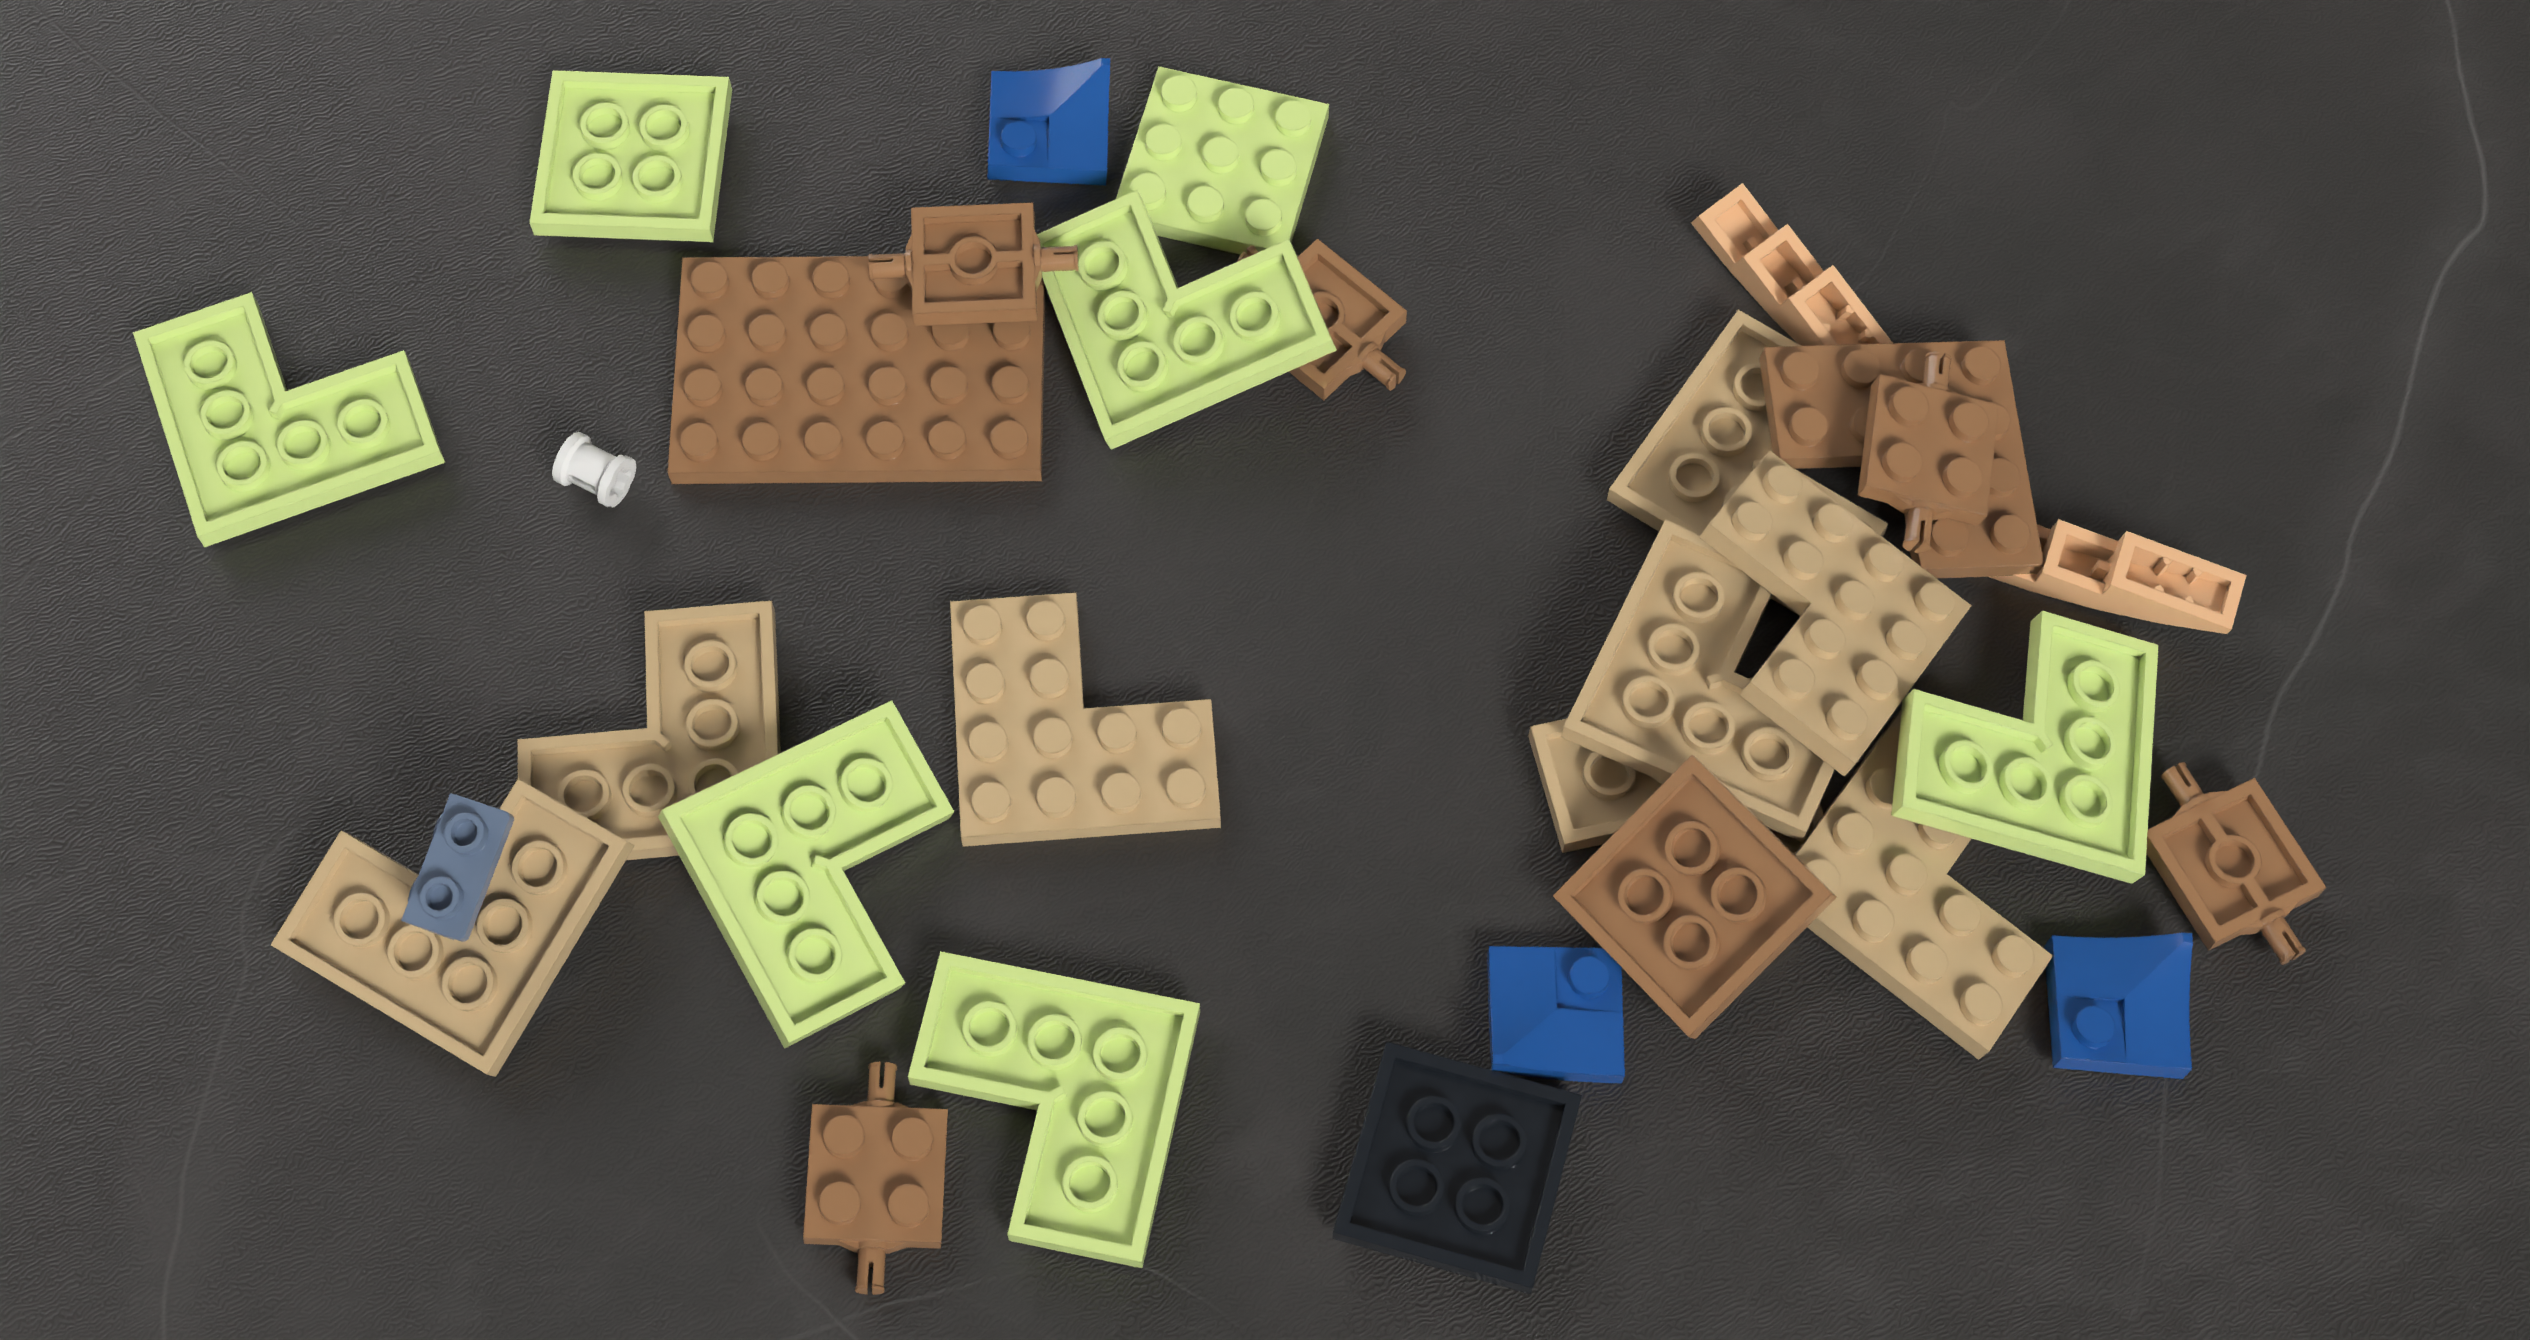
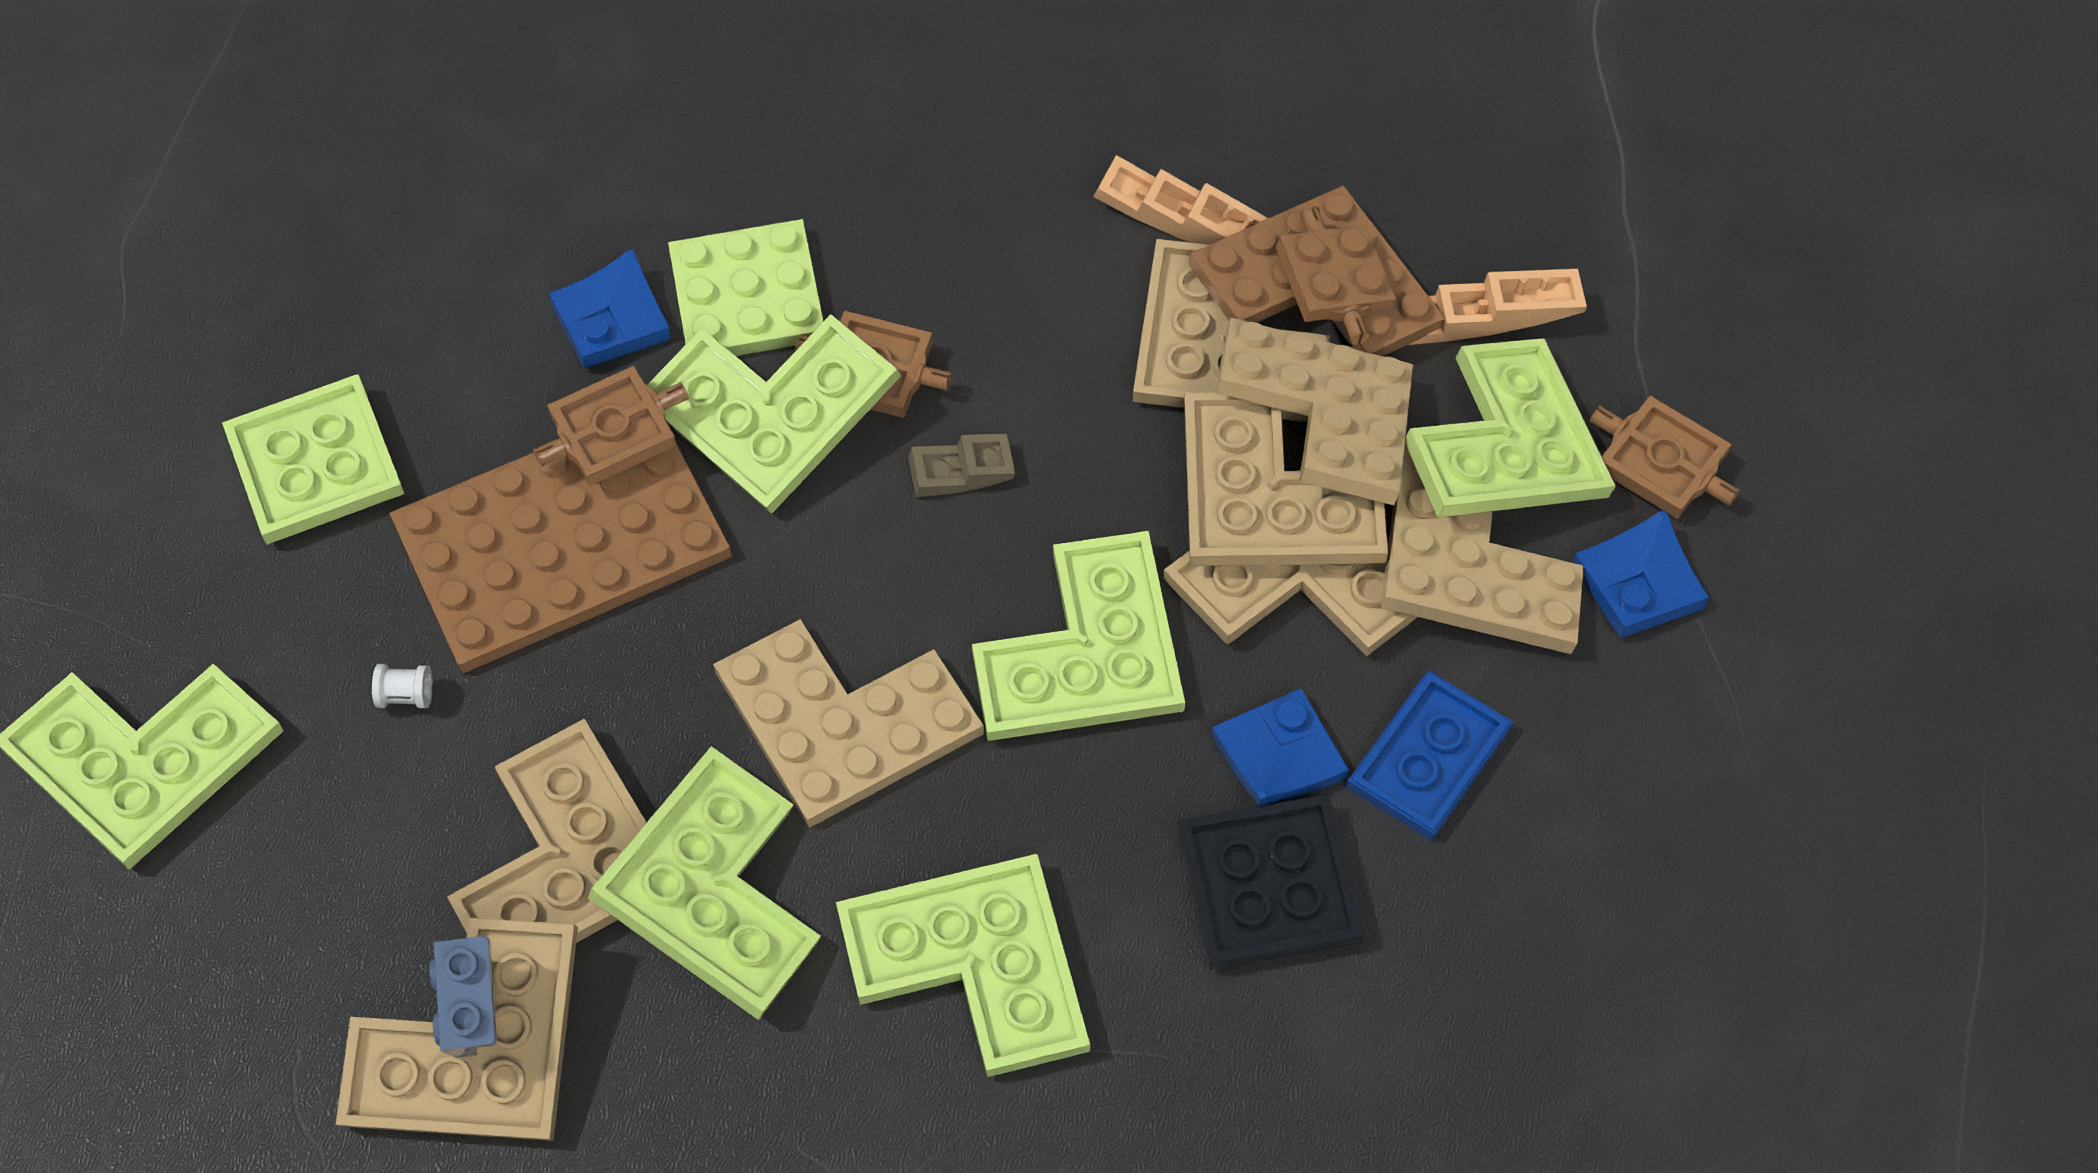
camera: 25 degrees left, 5 degrees down
medium nougat plate [803,1062,948,1295] -> none
medium nougat plate [1553,755,1837,1039] -> none
none -> dark tan slope [908,434,1015,497]
none -> yellowish green plate [972,531,1185,741]
none -> blue tile [1346,670,1513,841]

